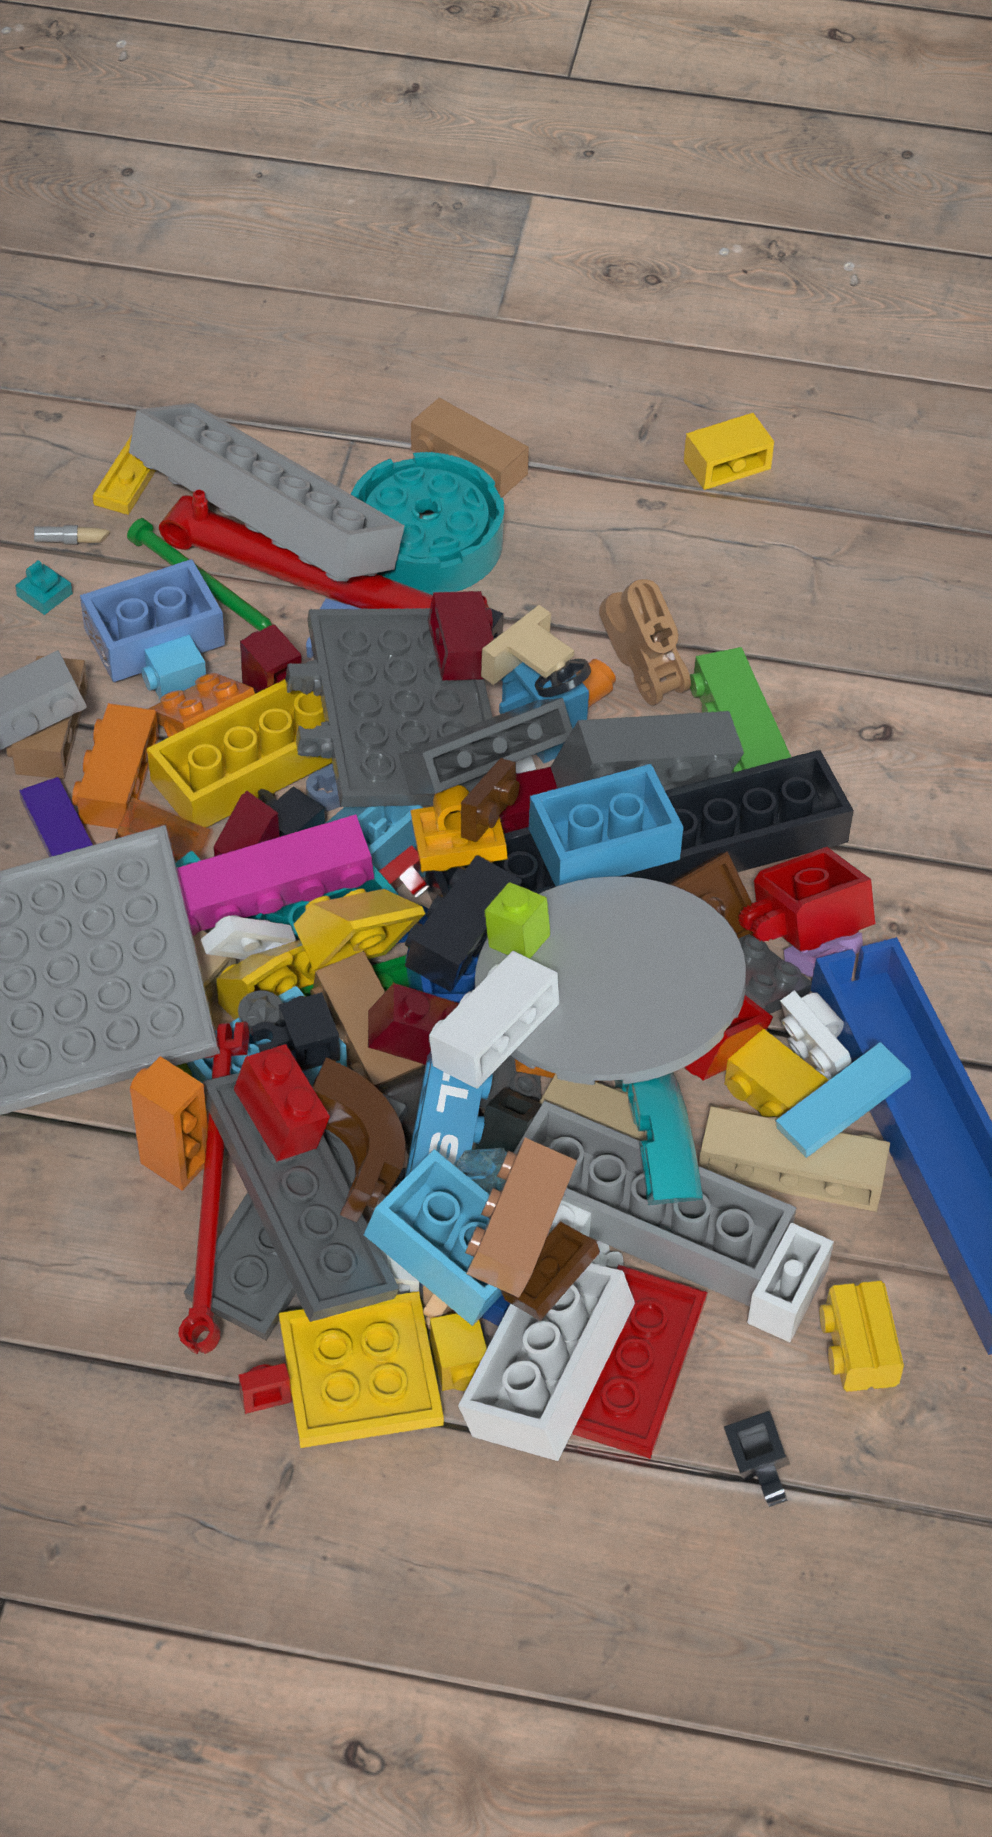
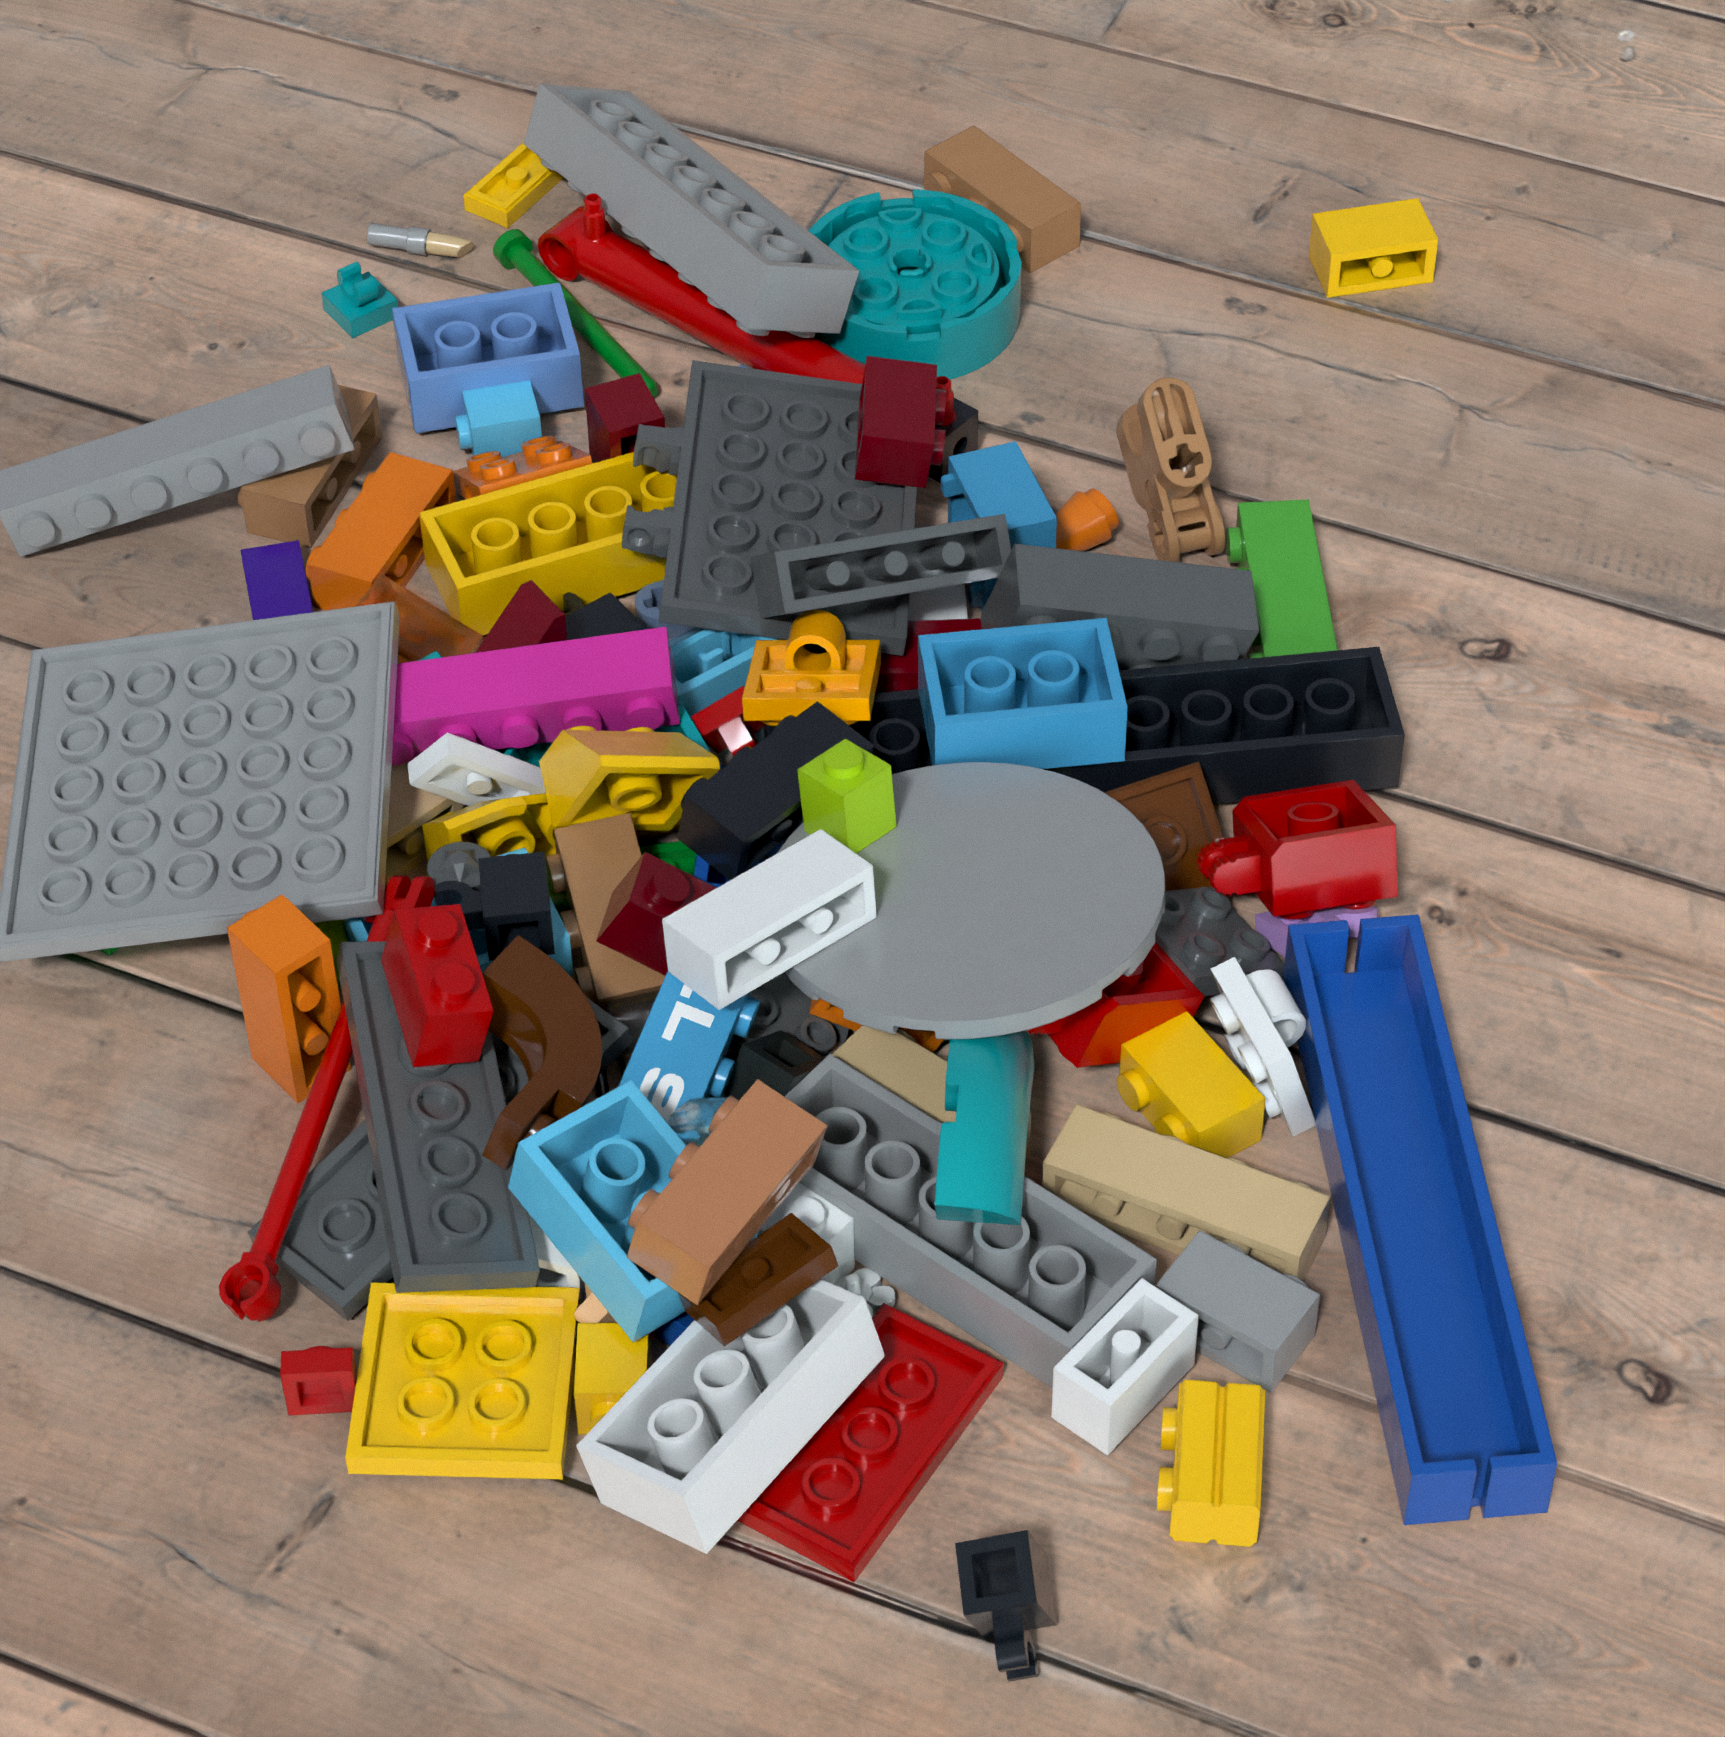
camera: 15 degrees right, 5 degrees down
reddish brown plate [461,758,519,842] -> none
tan piece [481,605,591,697] -> none
medium azure tile [776,1042,911,1158] -> none
none -> light grey brick [1155,1230,1320,1393]

